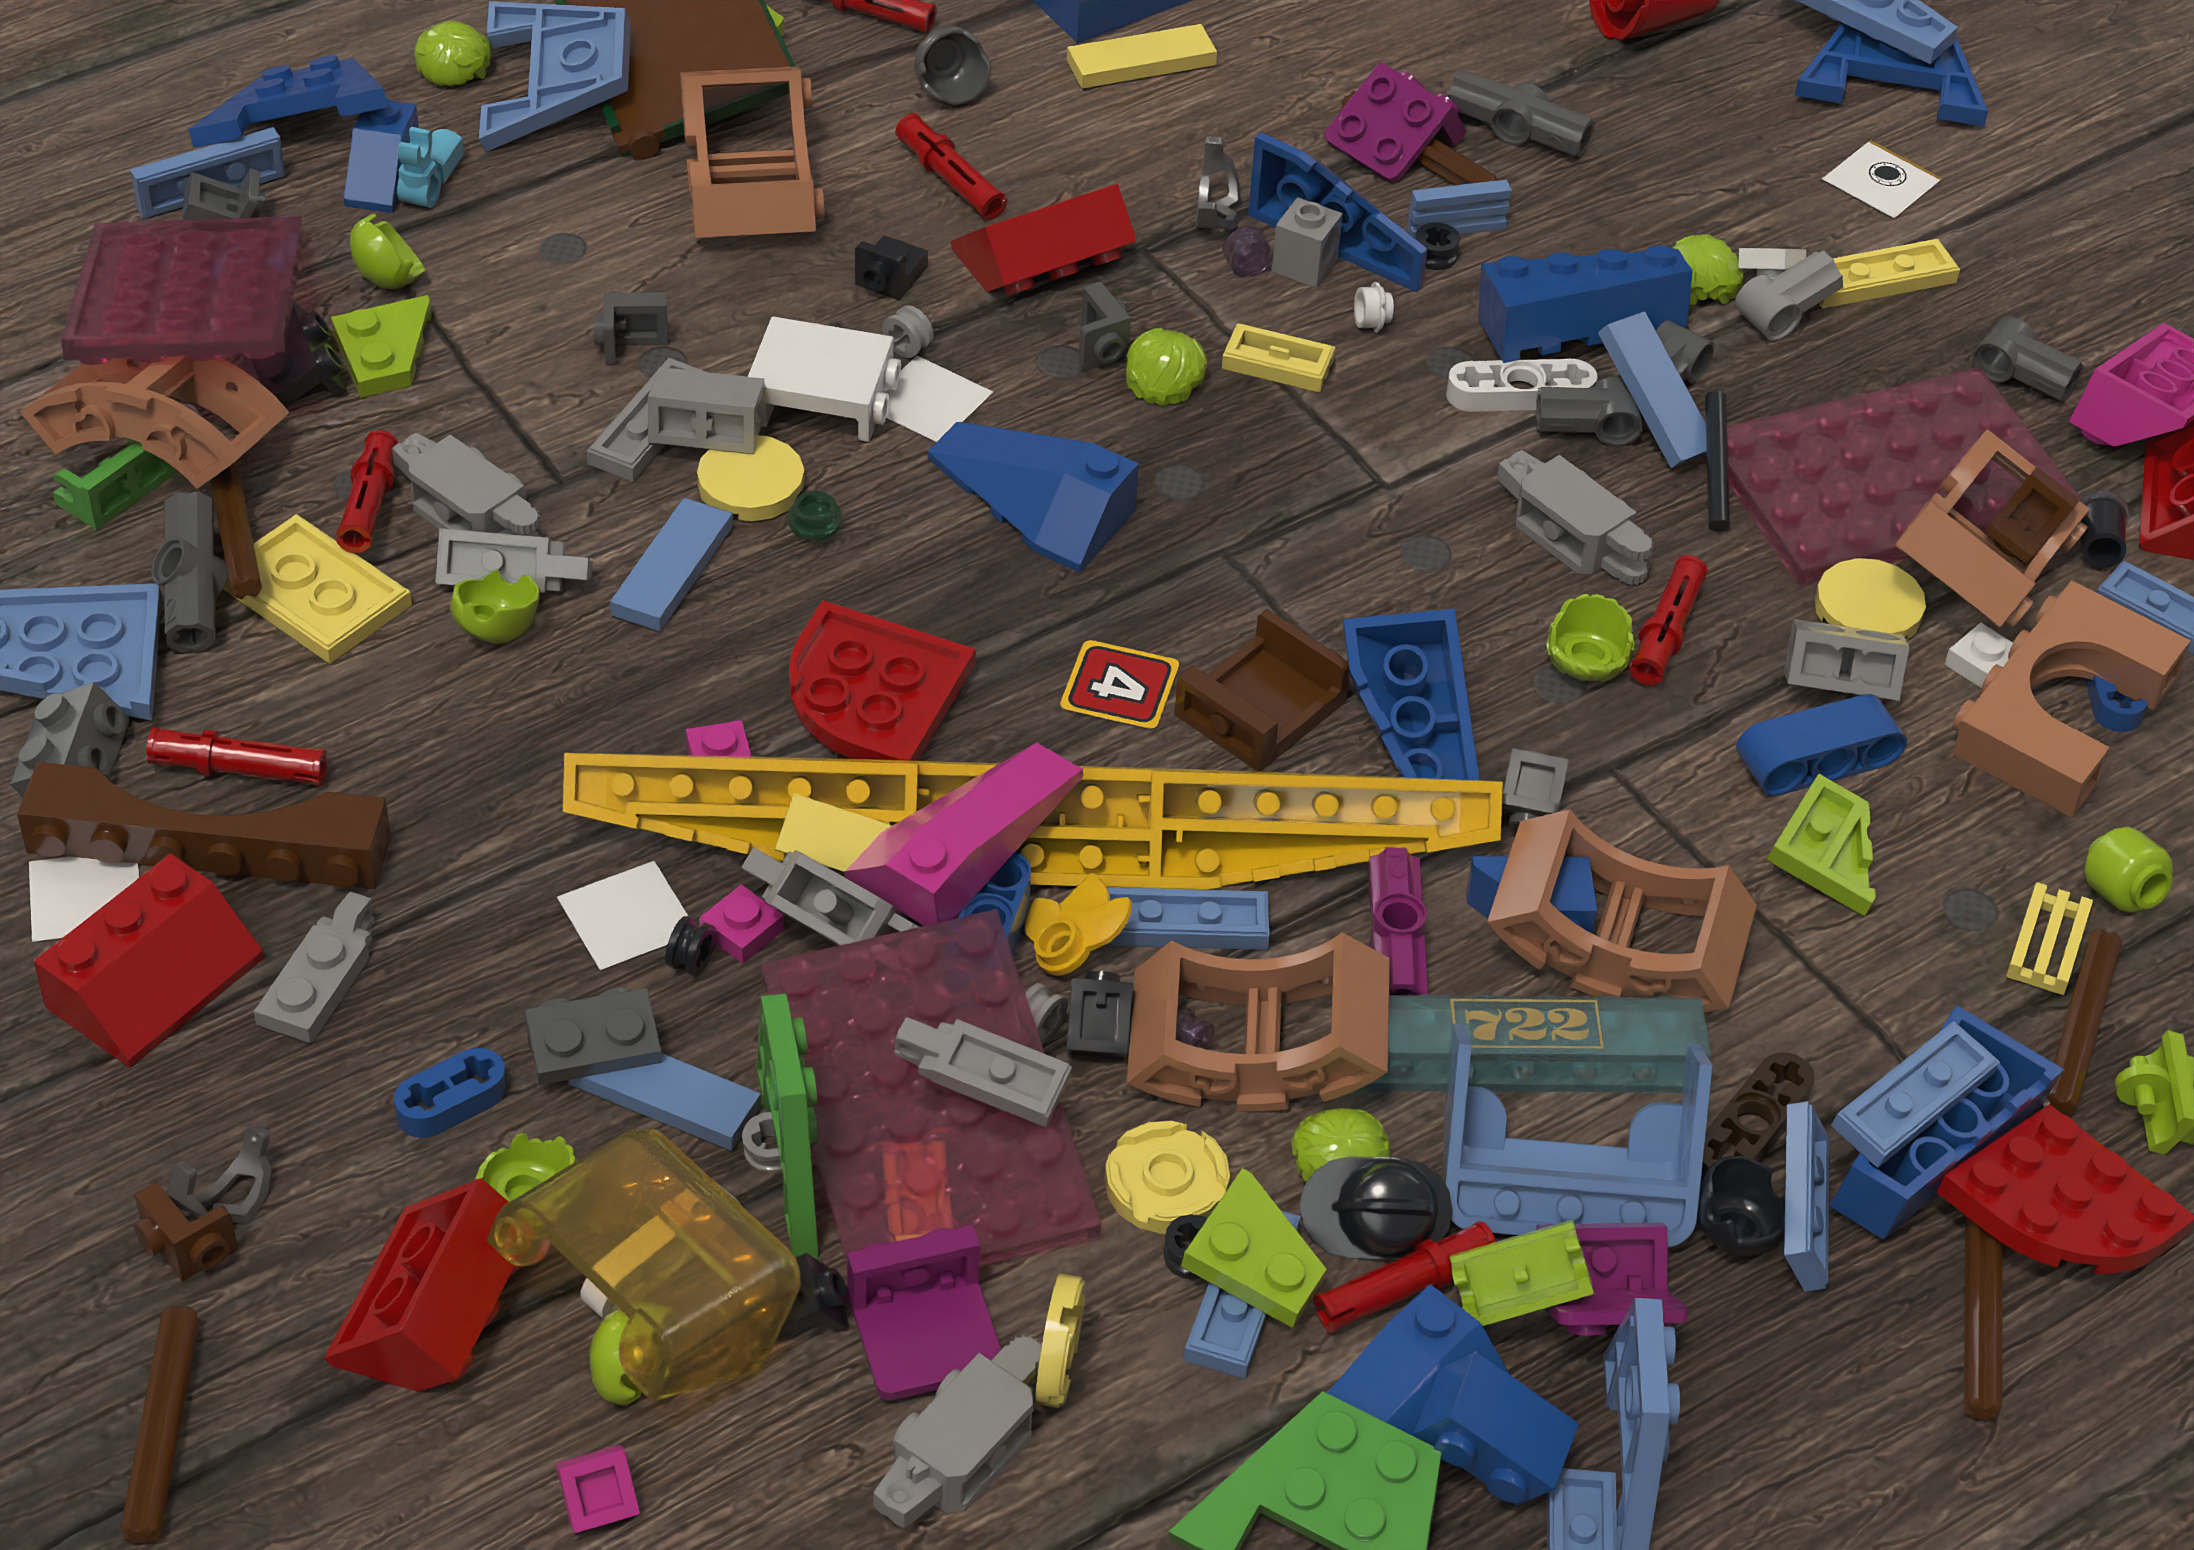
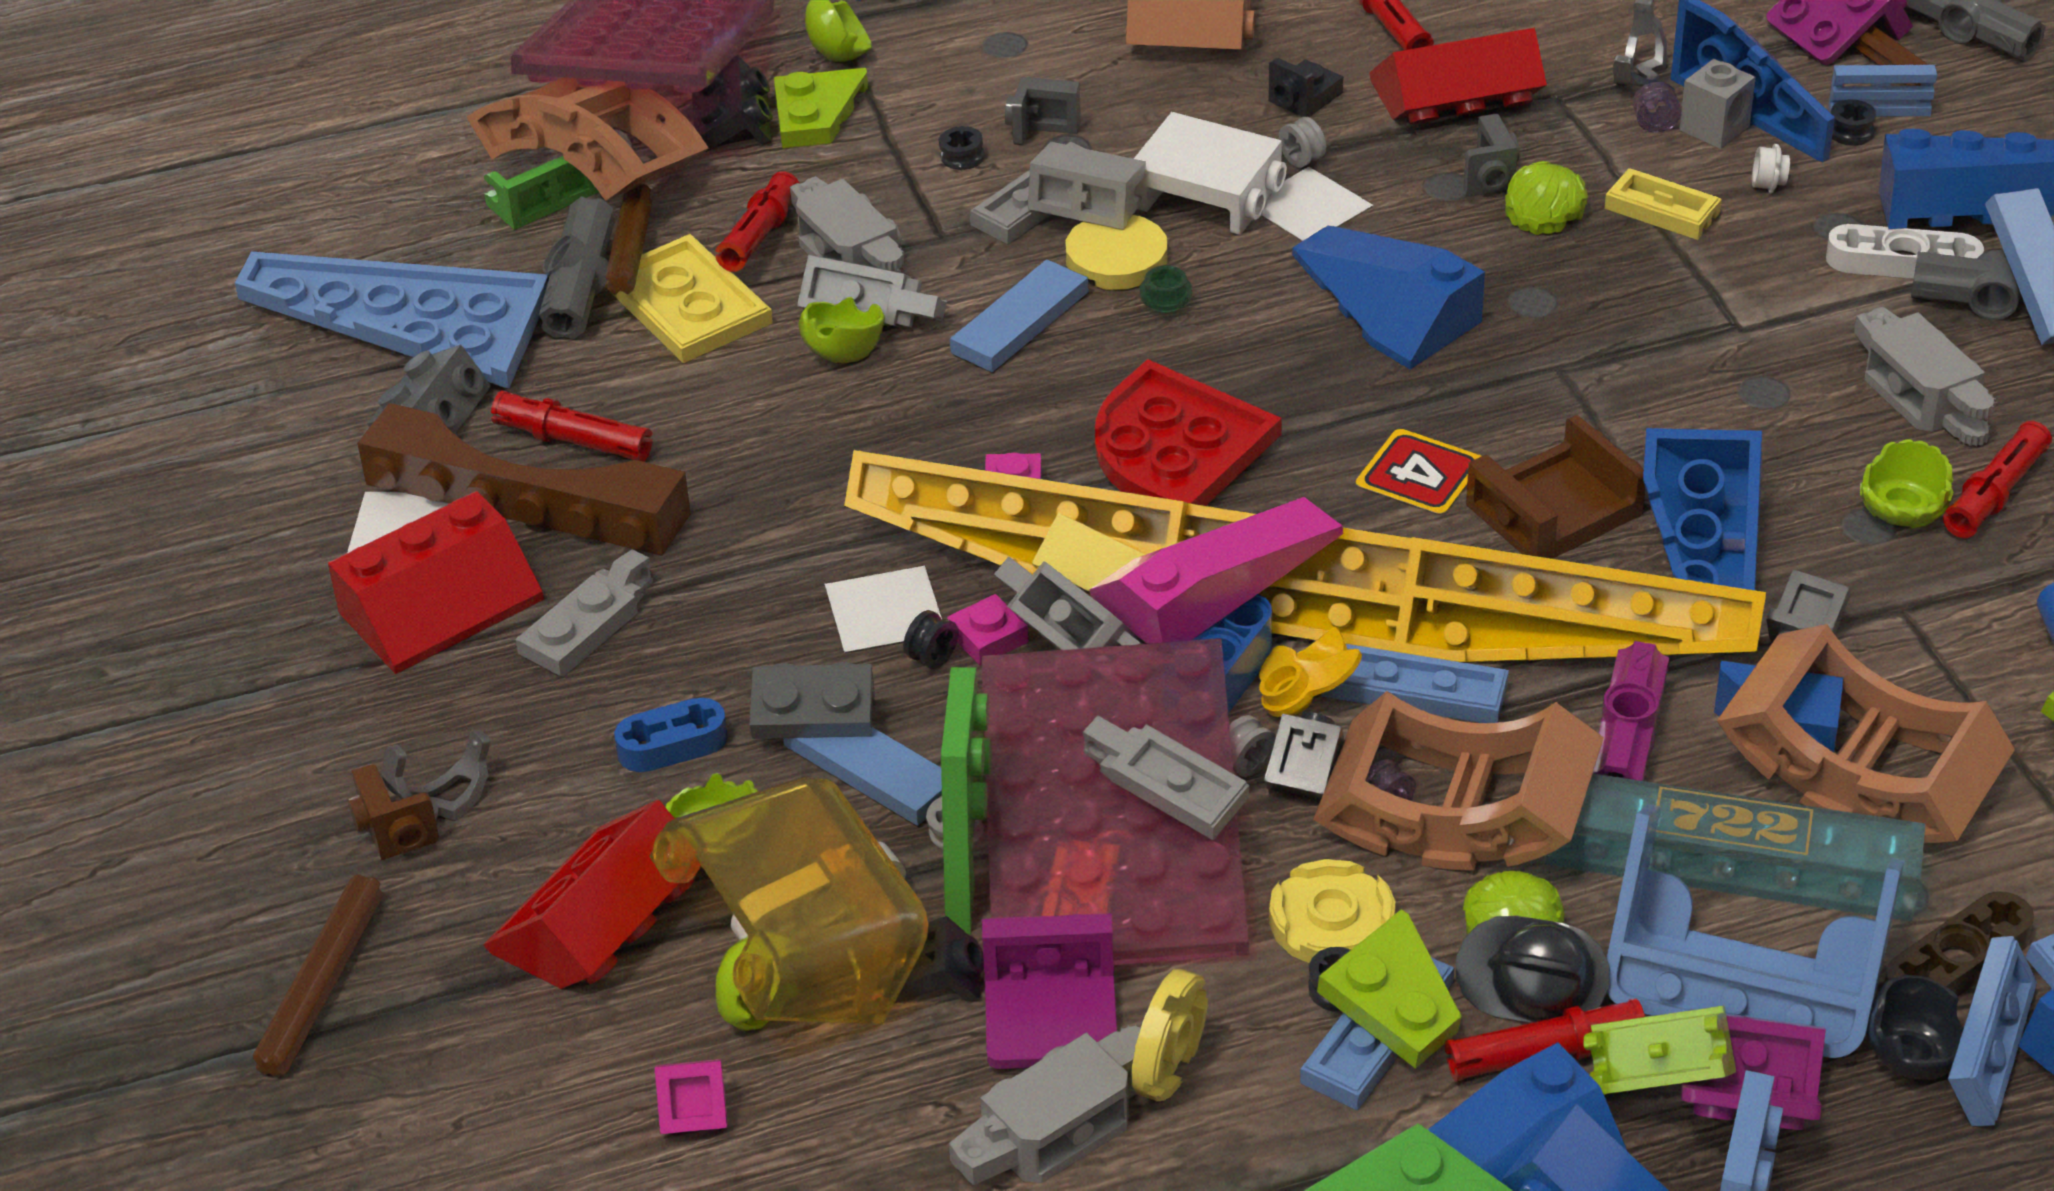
camera: 20 degrees right, 5 degrees down
none -> black bush [938,126,985,170]

